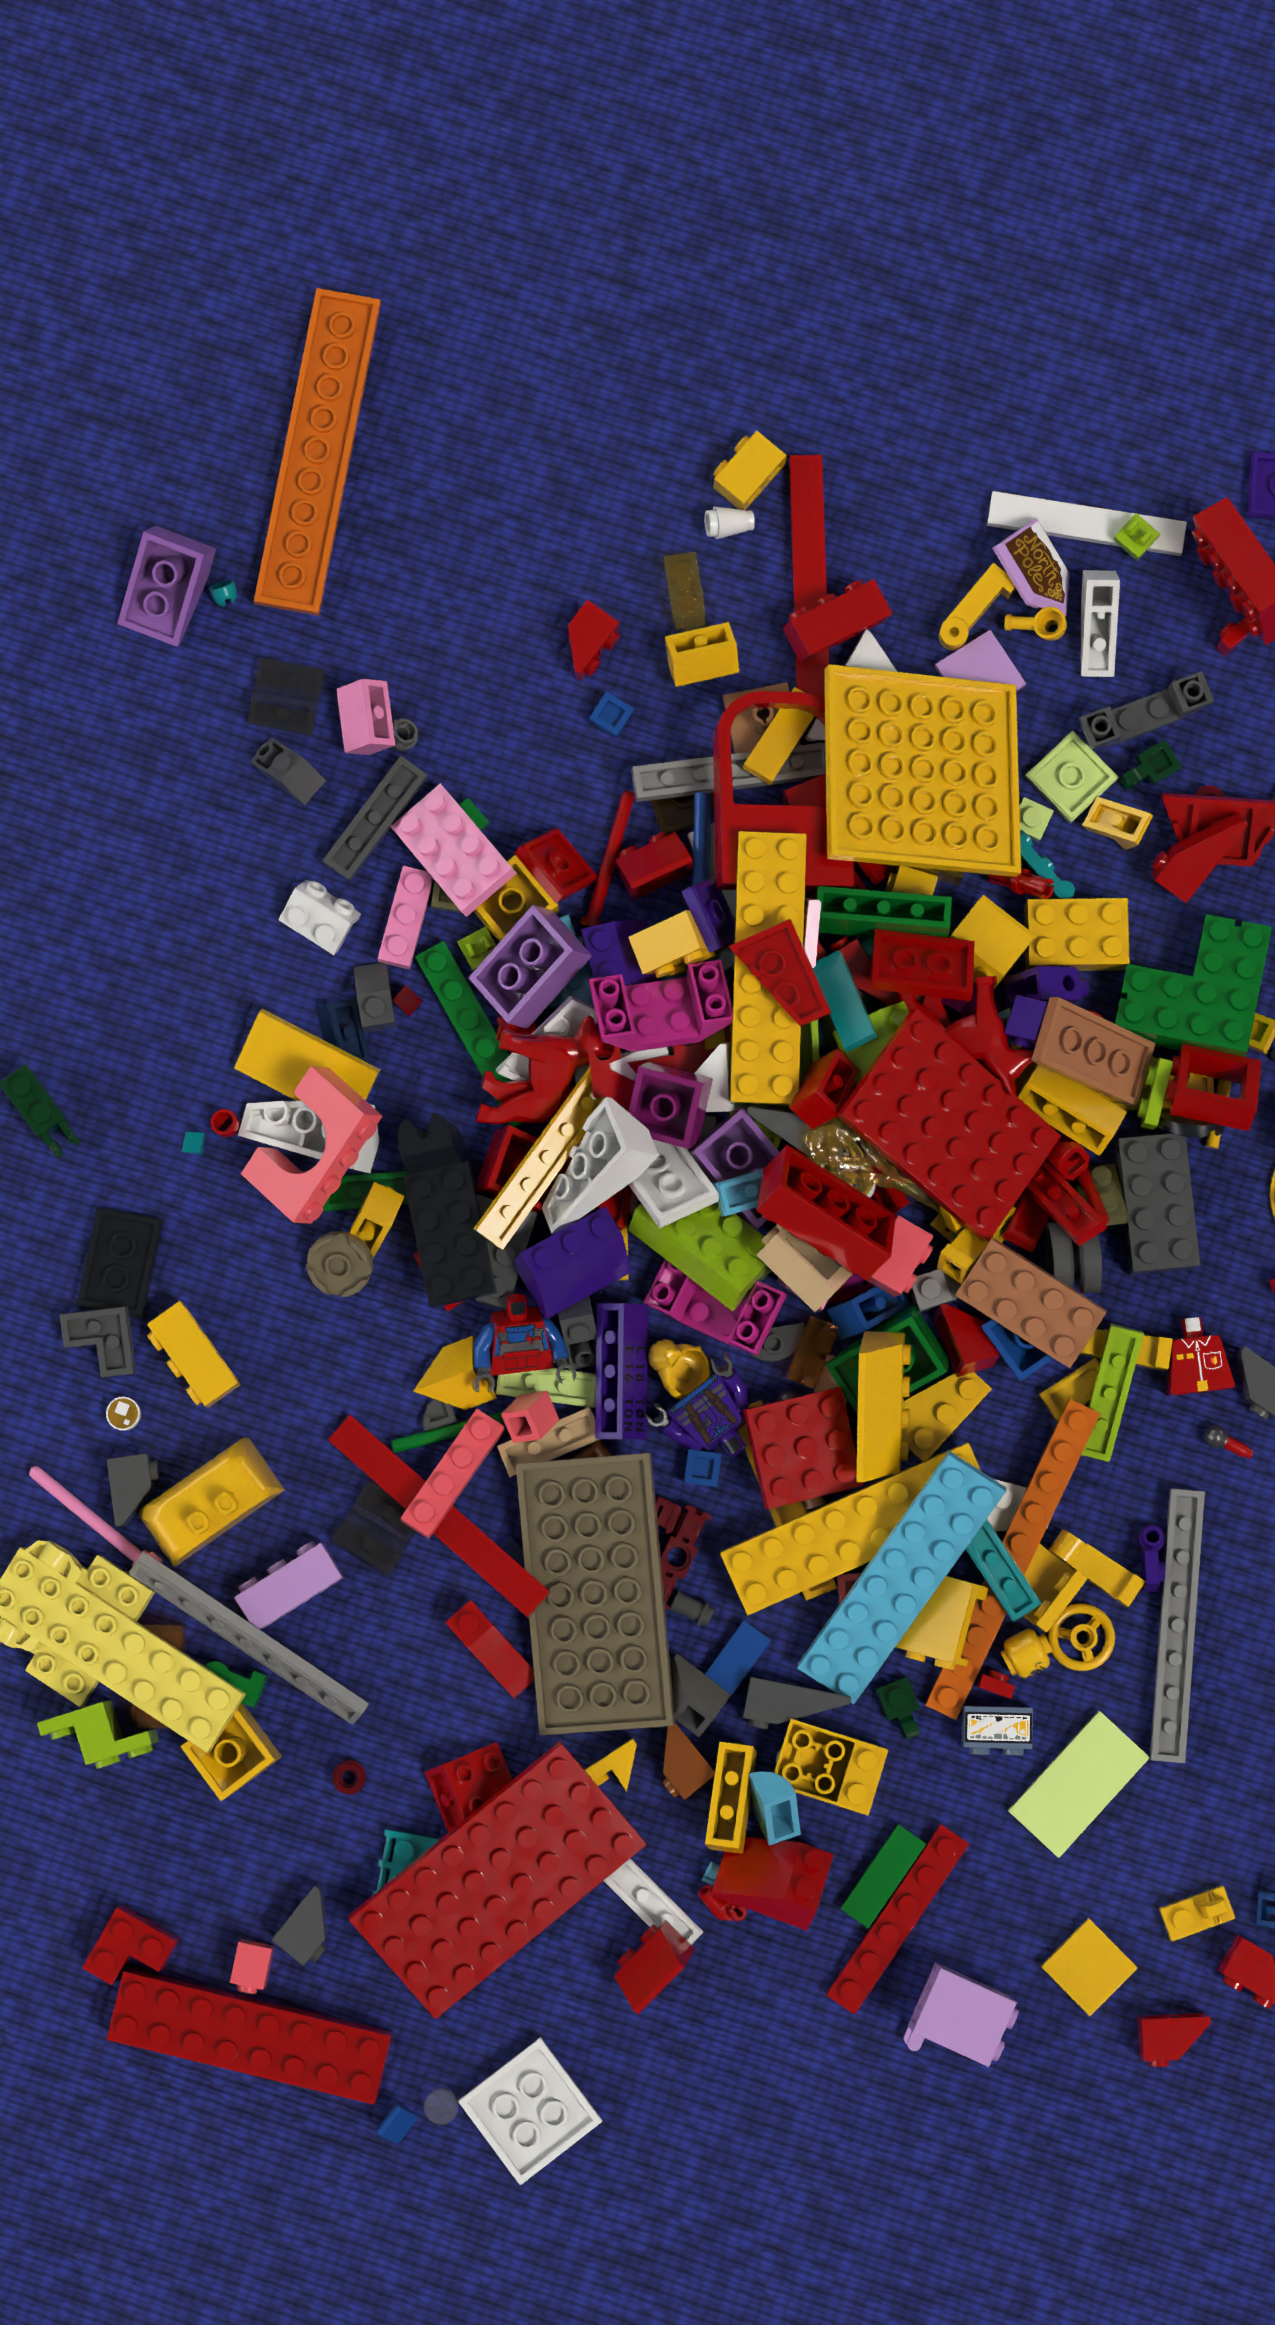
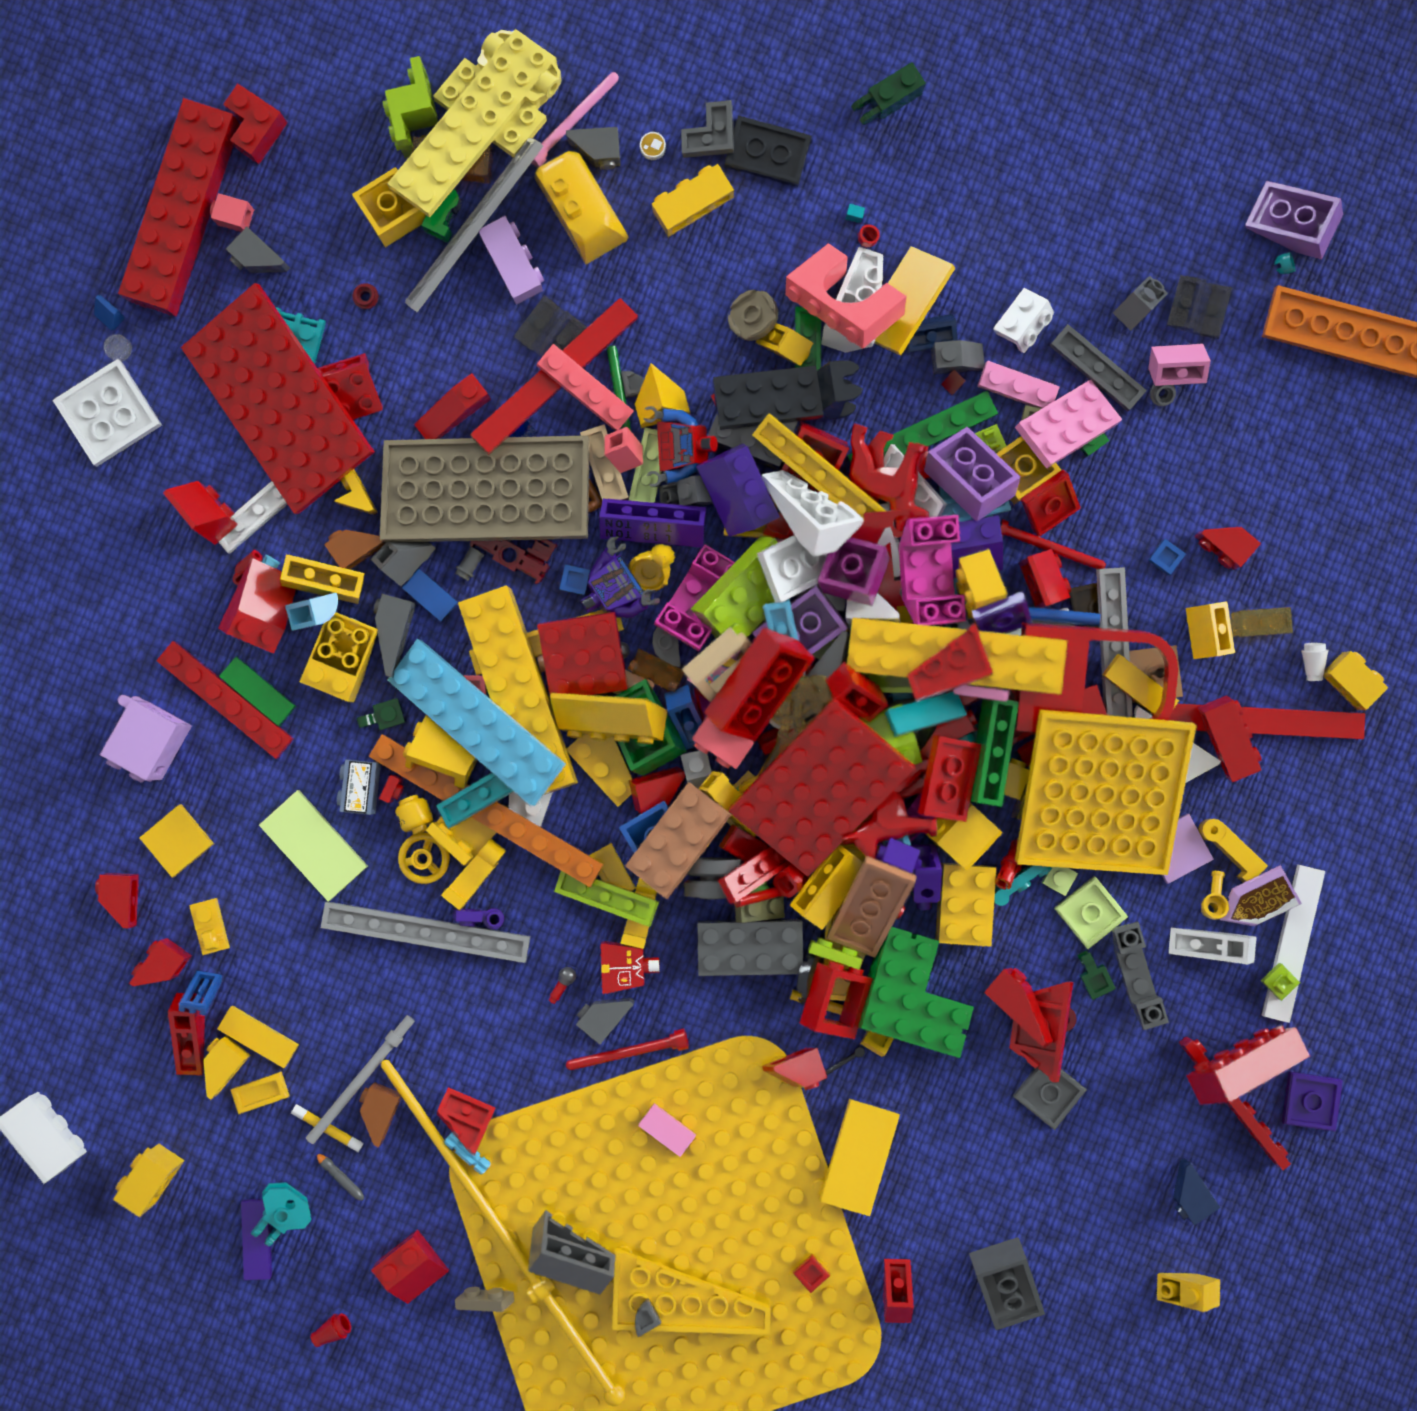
camera: 100 degrees right, 5 degrees up
yellow slope [1082,797,1153,850] -> none

